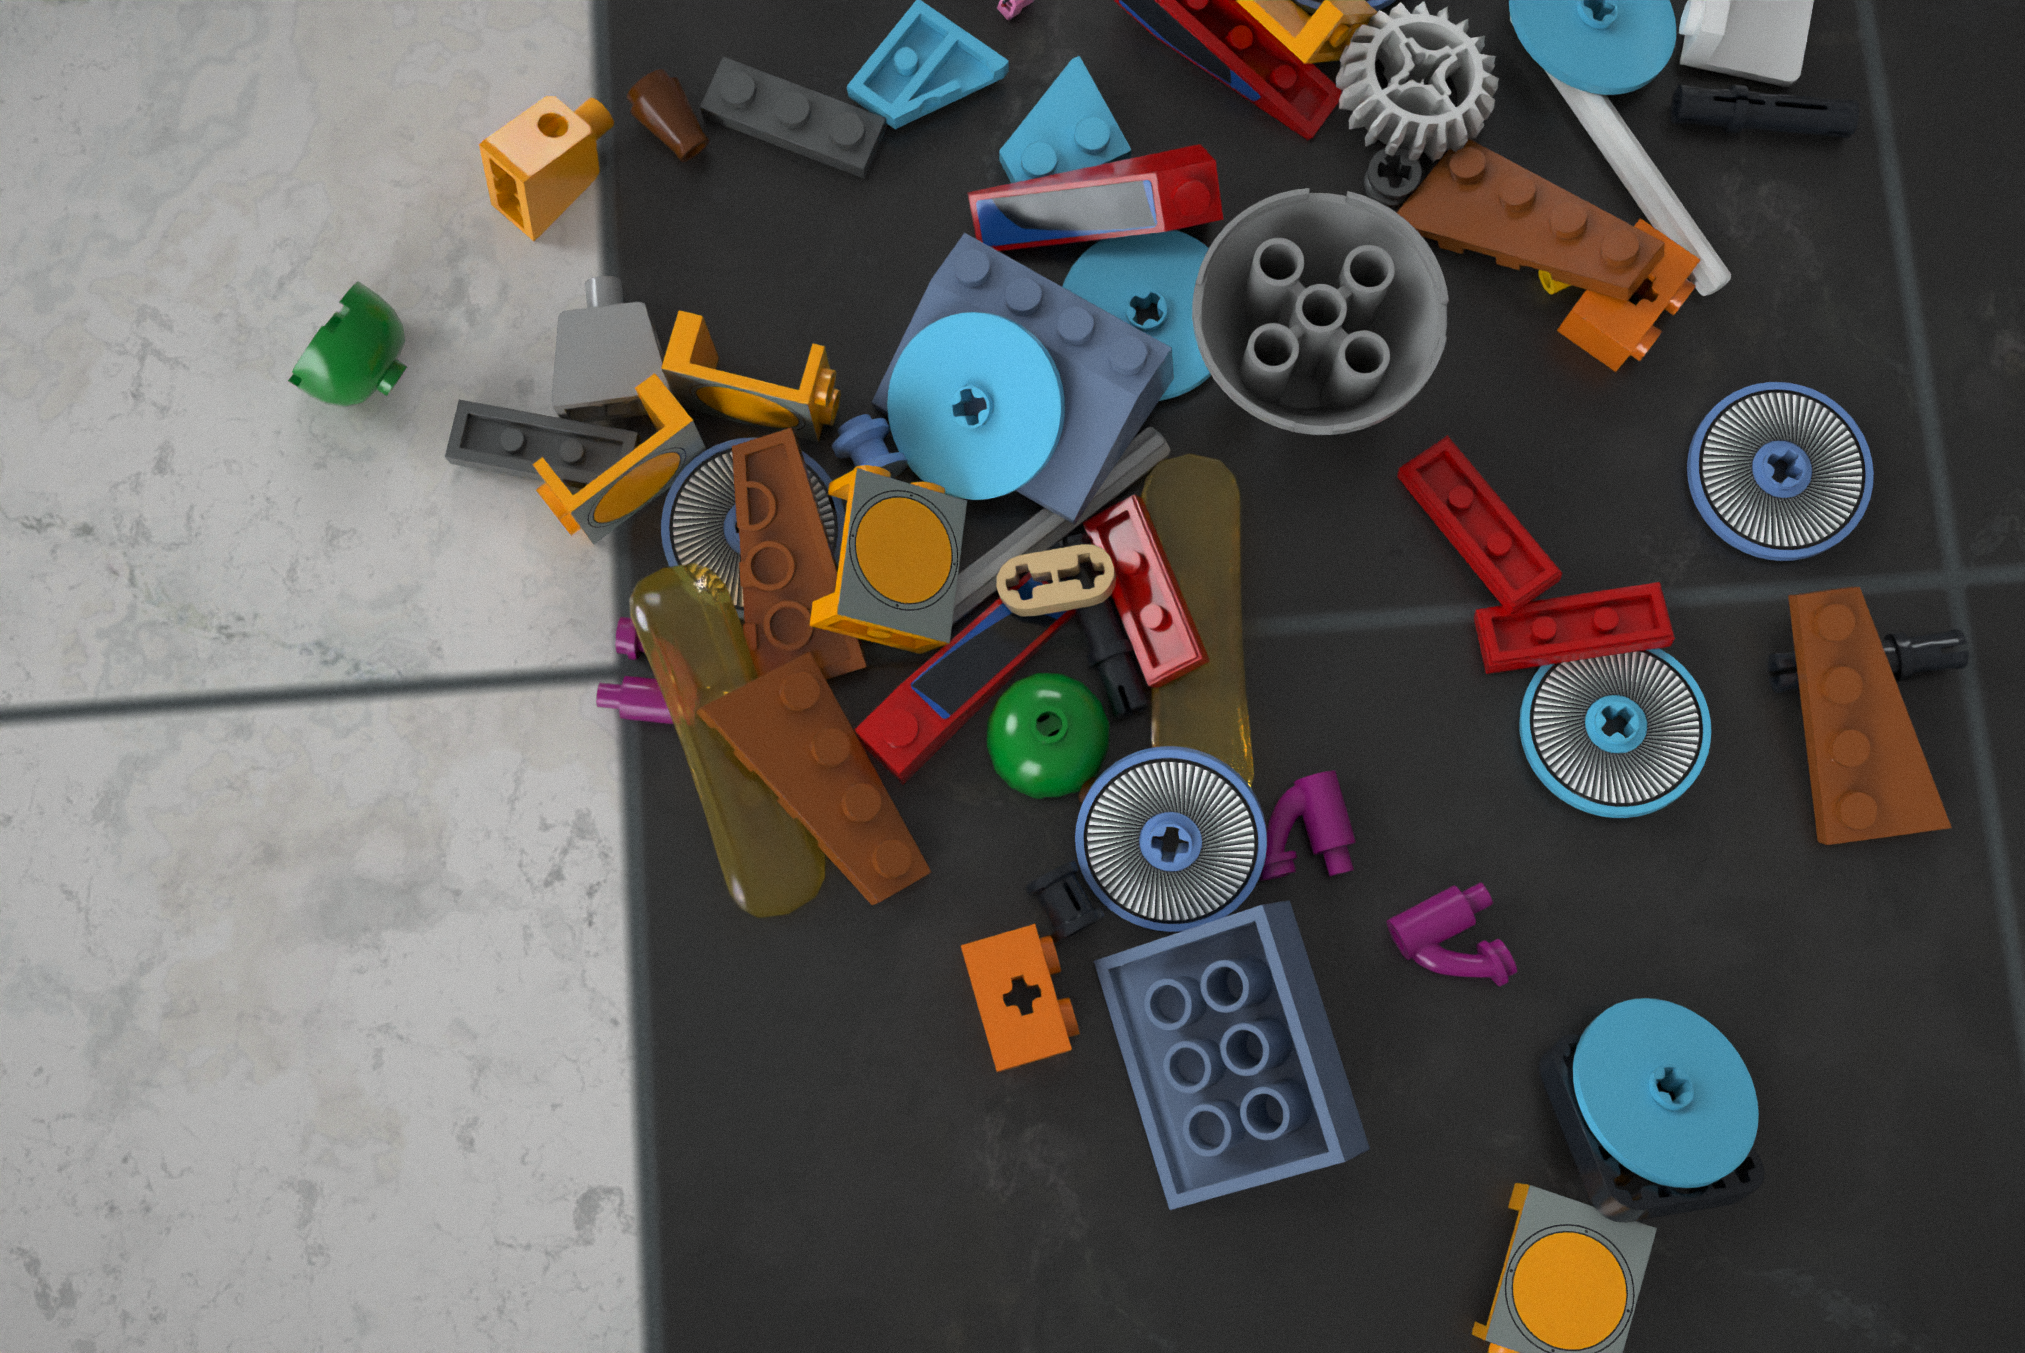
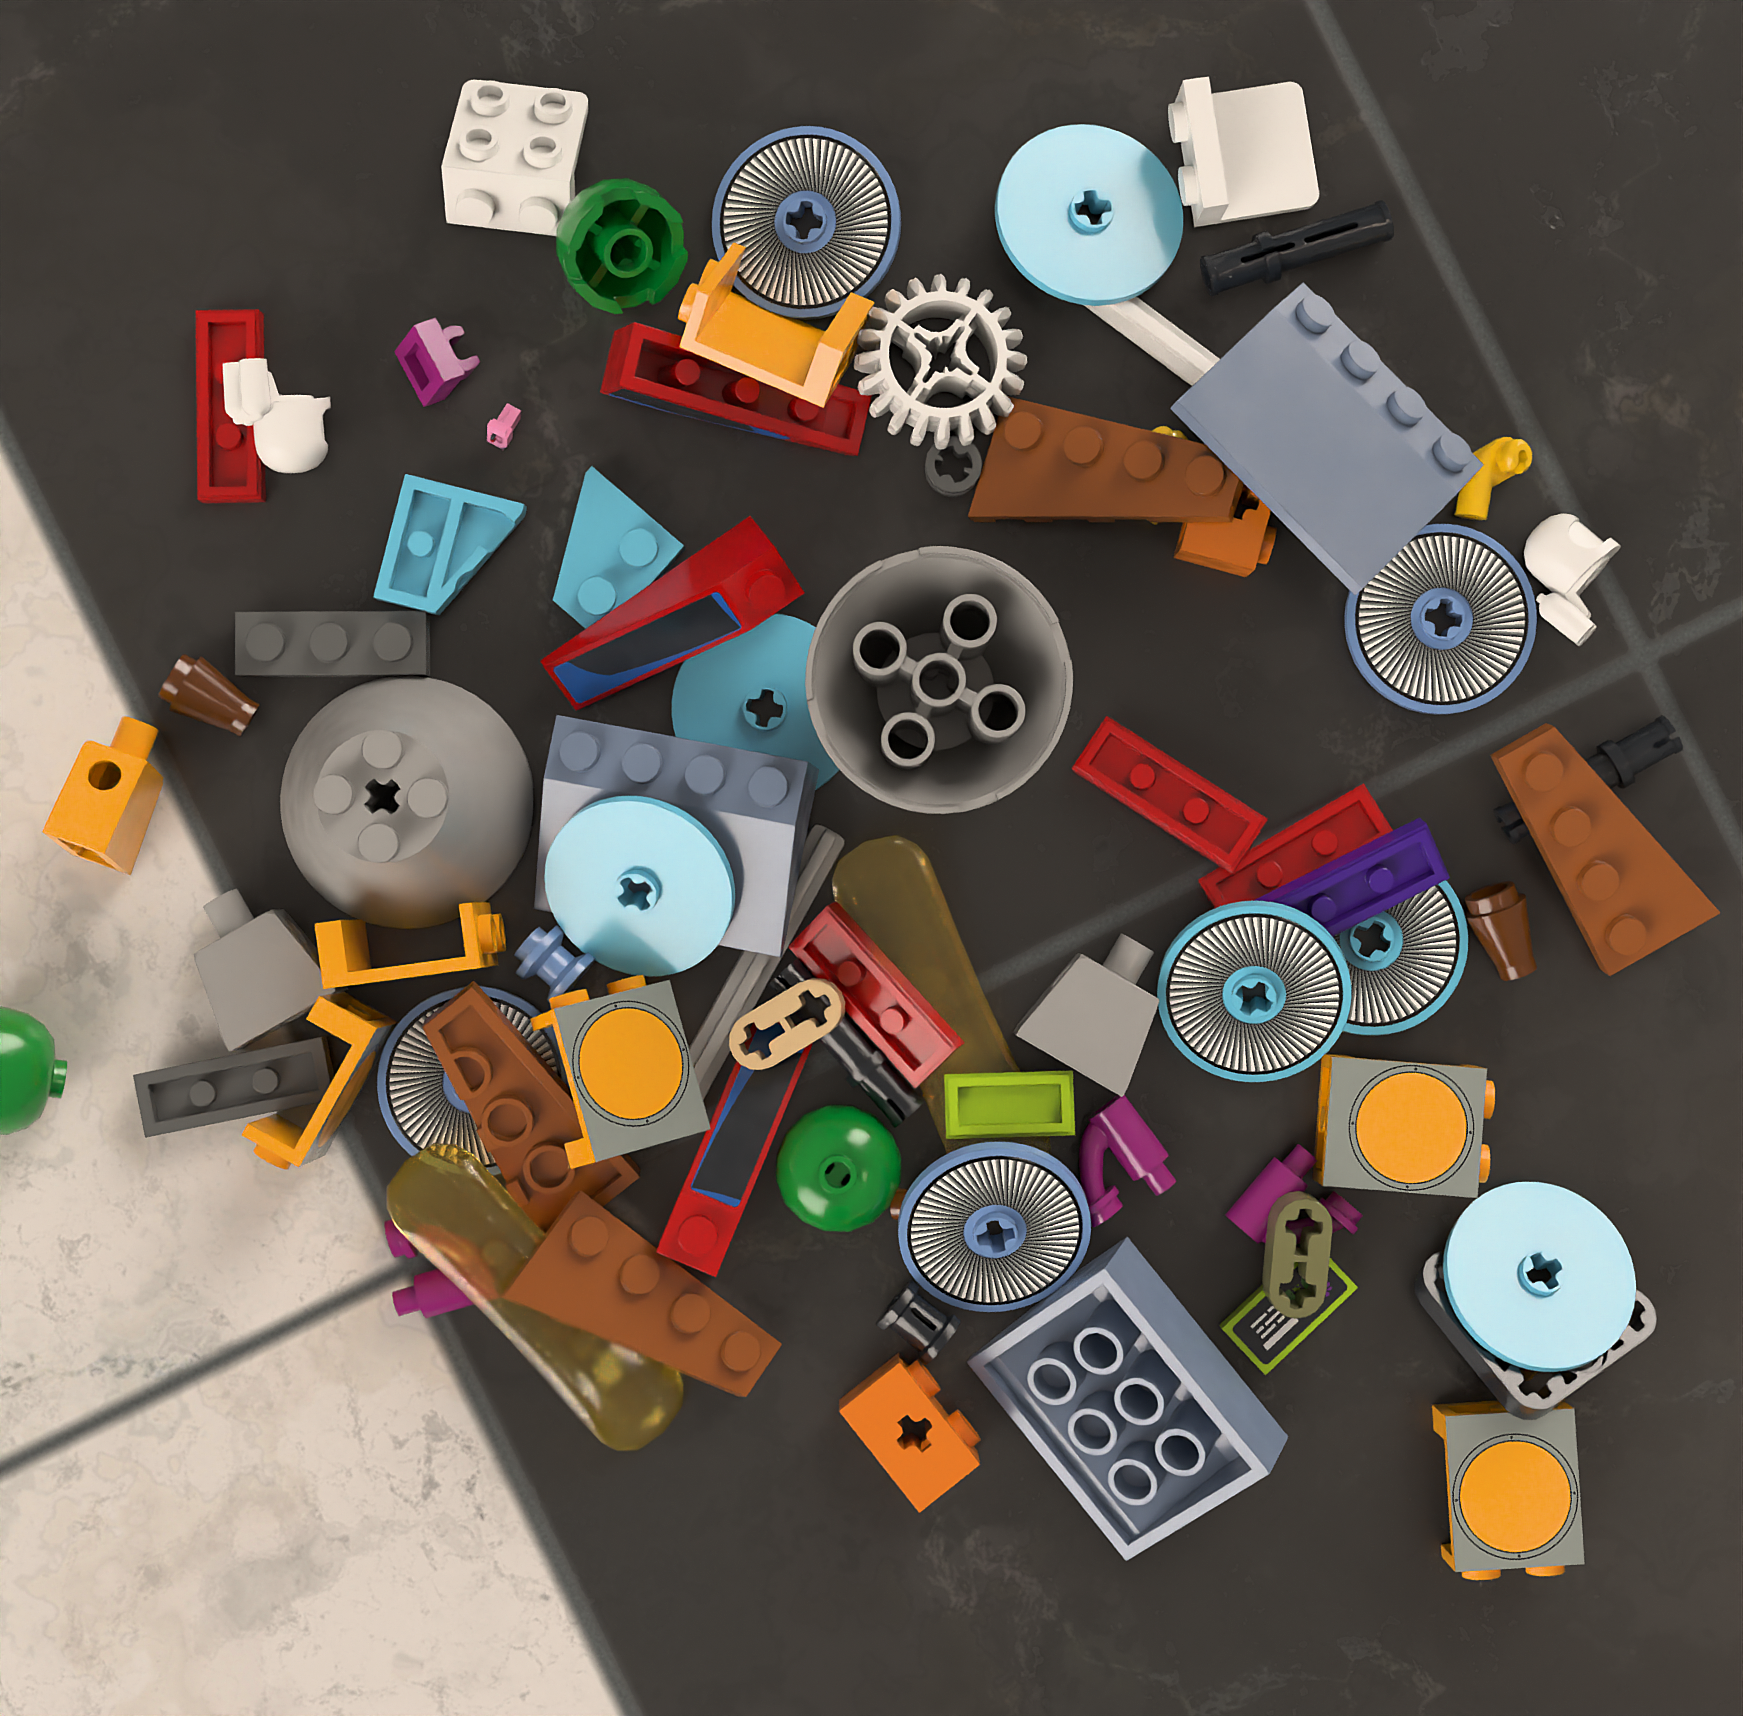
camera: 25 degrees left, 10 degrees up
none -> light grey cone [280,676,534,929]
none -> lime tile [944,1071,1075,1139]
none -> light grey torso [1013,933,1160,1097]
none -> piece [1157,901,1352,1082]
none -> sand blue slope [1170,282,1484,595]
none -> tile [1219,1258,1358,1375]
none -> dark purple tile [1253,817,1450,937]
none -> olive beam [1262,1191,1333,1319]
none -> panel [1313,1054,1495,1198]
none -> yellow arm [1455,437,1532,520]
none -> reddish brown cone [1464,881,1538,981]
none -> white piece [1524,513,1621,646]

